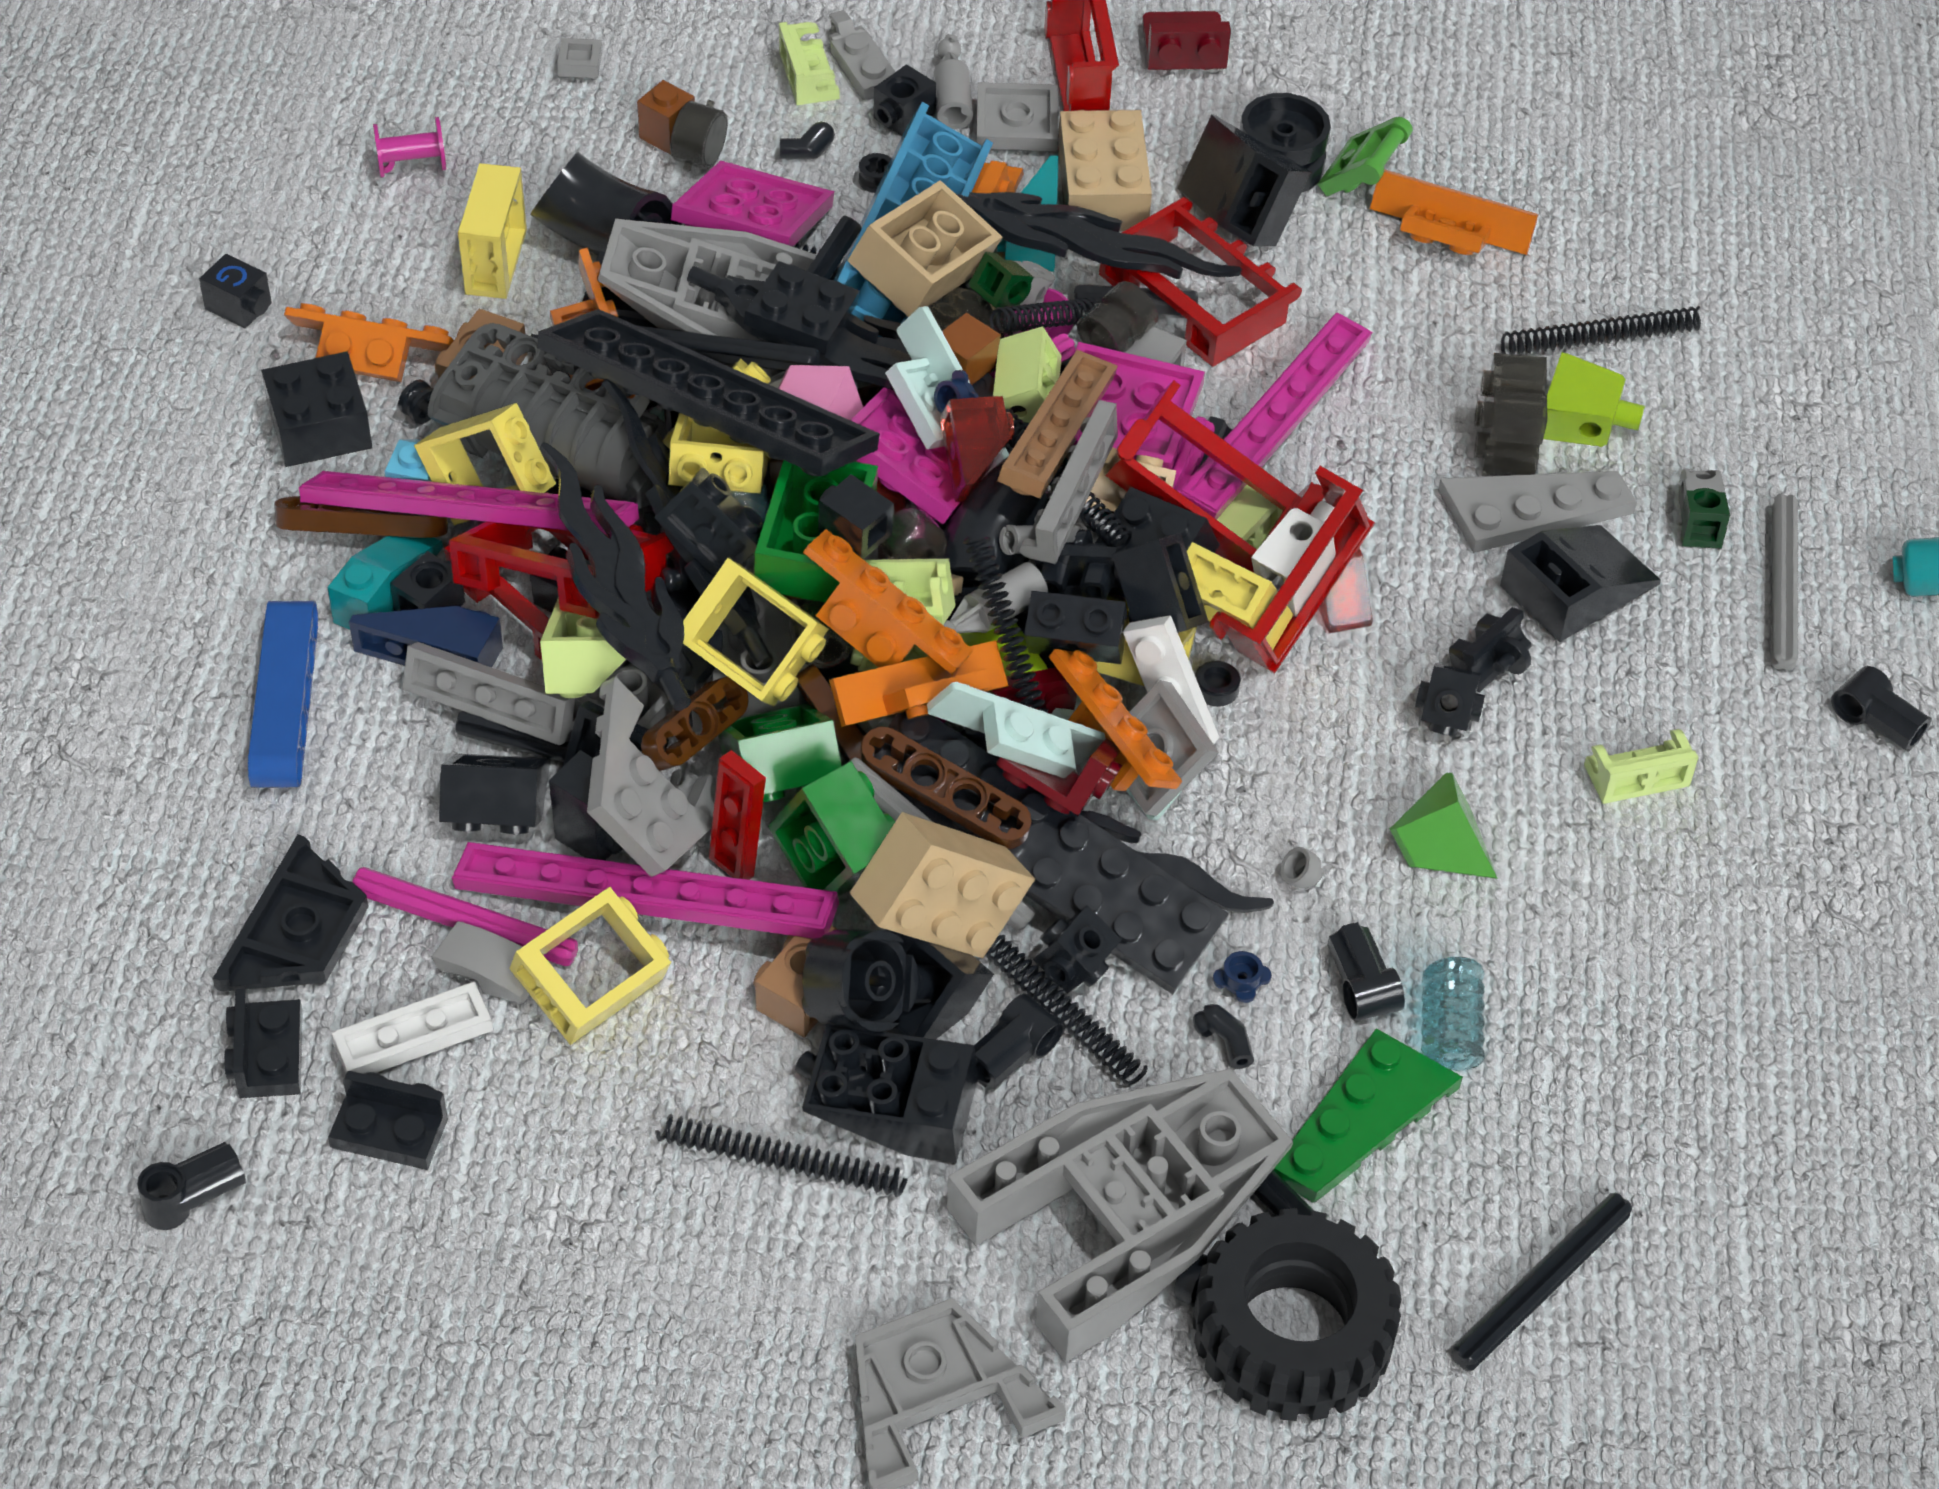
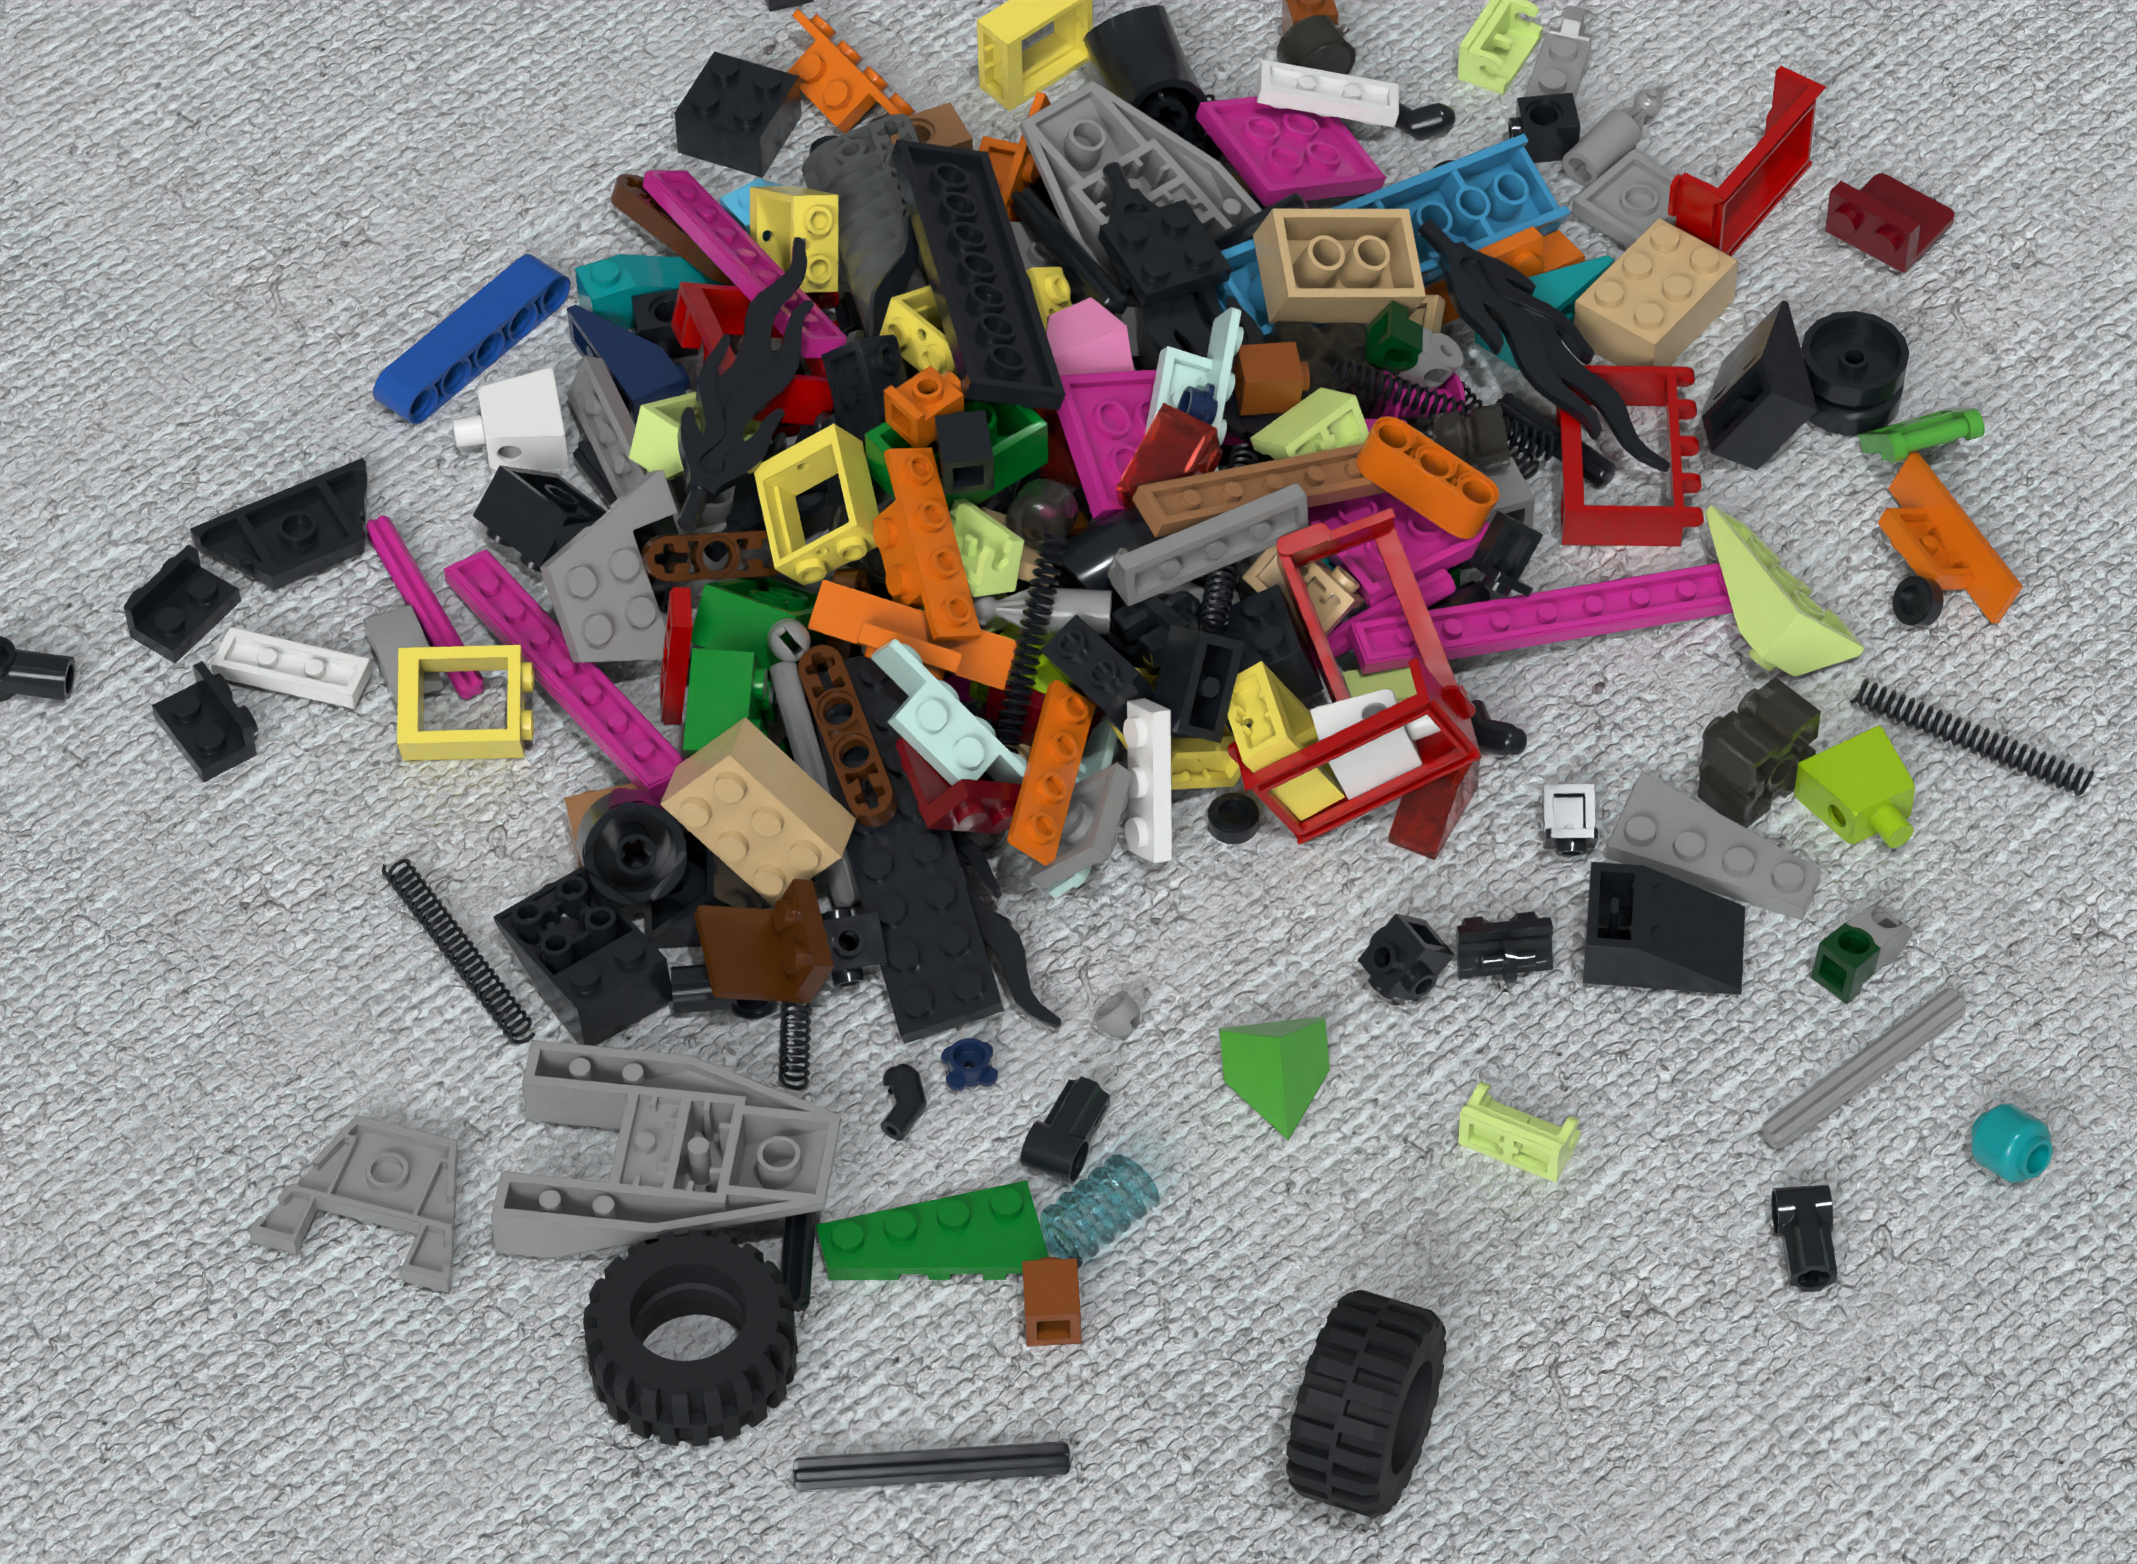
camera: 45 degrees right, 0 degrees up
none -> white torso [452,368,569,470]
none -> reddish brown bracket [694,879,834,1003]
none -> light grey hinge [767,618,811,662]
none -> orange brick [884,365,964,448]
none -> dark orange brick [1022,1257,1081,1347]
none -> white plate [1257,59,1399,128]
none -> black tyre [1286,1290,1447,1518]
none -> orange beam [1356,416,1500,539]
none -> black bracket [1468,511,1543,597]
none -> bracket [1542,783,1598,856]
none -> yellowish green wedge [1705,505,1865,677]
none -> black tile [1893,576,1944,627]

